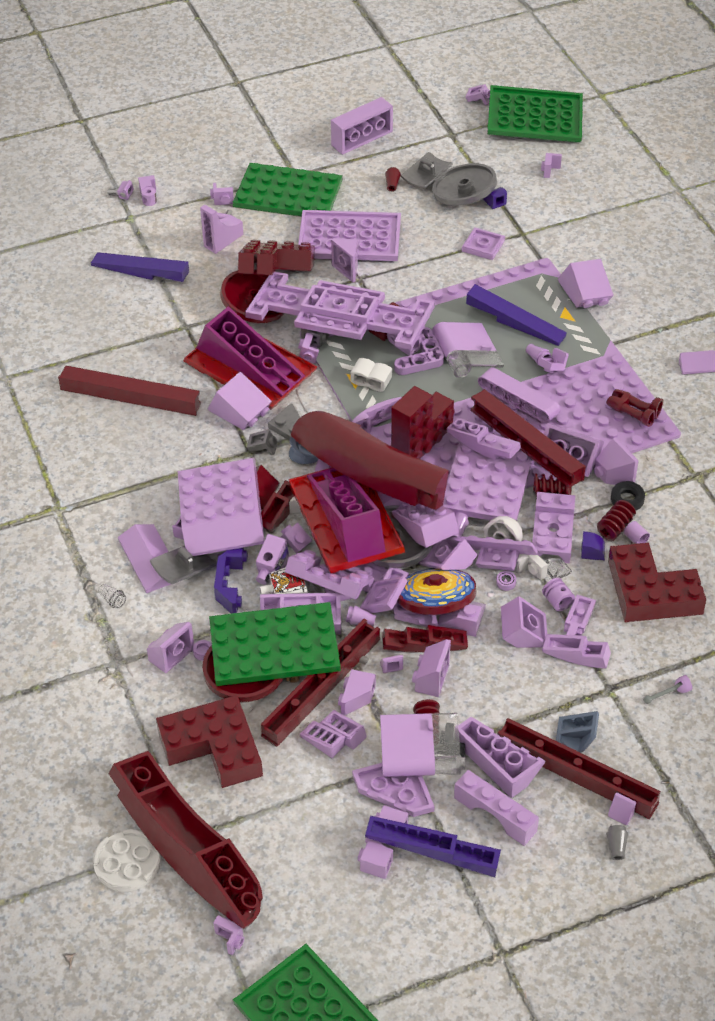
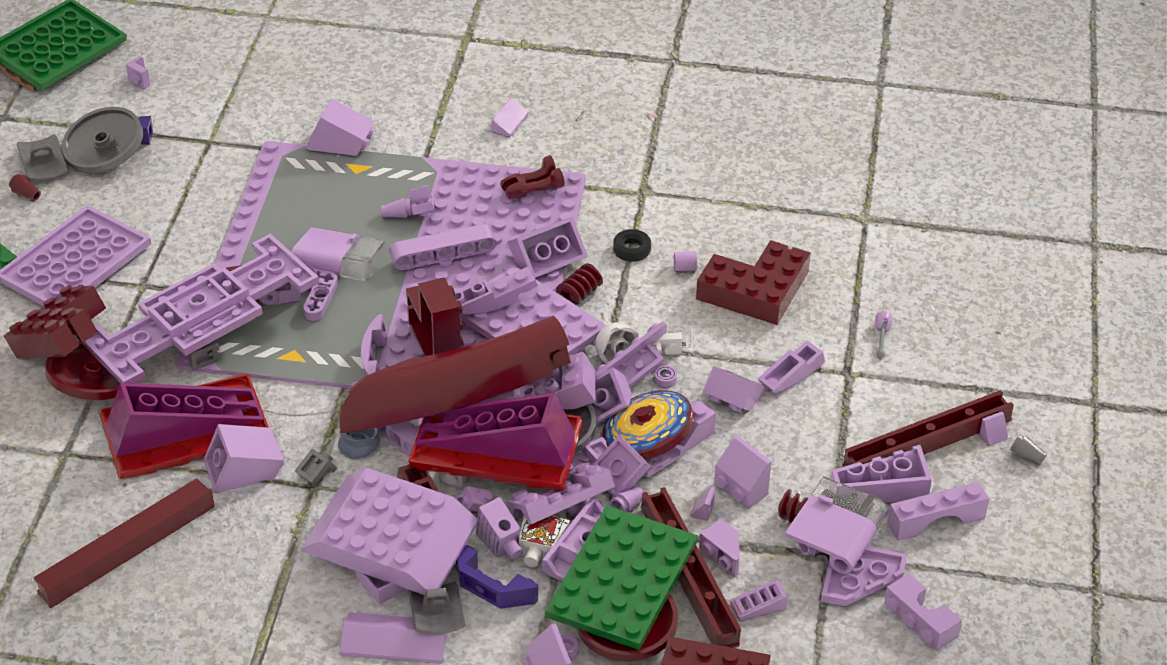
camera: 60 degrees left, 5 degrees down
flat silver wing [268,404,300,441] -> none
lavender bracket [298,333,319,364] -> none
lavender slope [320,710,367,749] -> none
lavender slope [331,238,358,282] -> none
white brick [350,358,392,392] -> none
dark purple slope [365,815,501,878] -> none
dark red slope [382,625,468,653] -> none
lavender tile [462,227,505,260] -> none
dark purple slope [466,284,567,346] -> none
dark red tile [470,389,586,488] -> none
lavender piece [532,492,576,564] -> none
lavender piece [542,578,575,611] -> none
sand blue slope [556,711,599,753] -> none
lavender hinge [564,595,596,636] -> none
dark purple brick [581,531,605,561] -> none
lavender slope [594,437,639,485] -> none
dark red piece [597,500,636,542] -> none

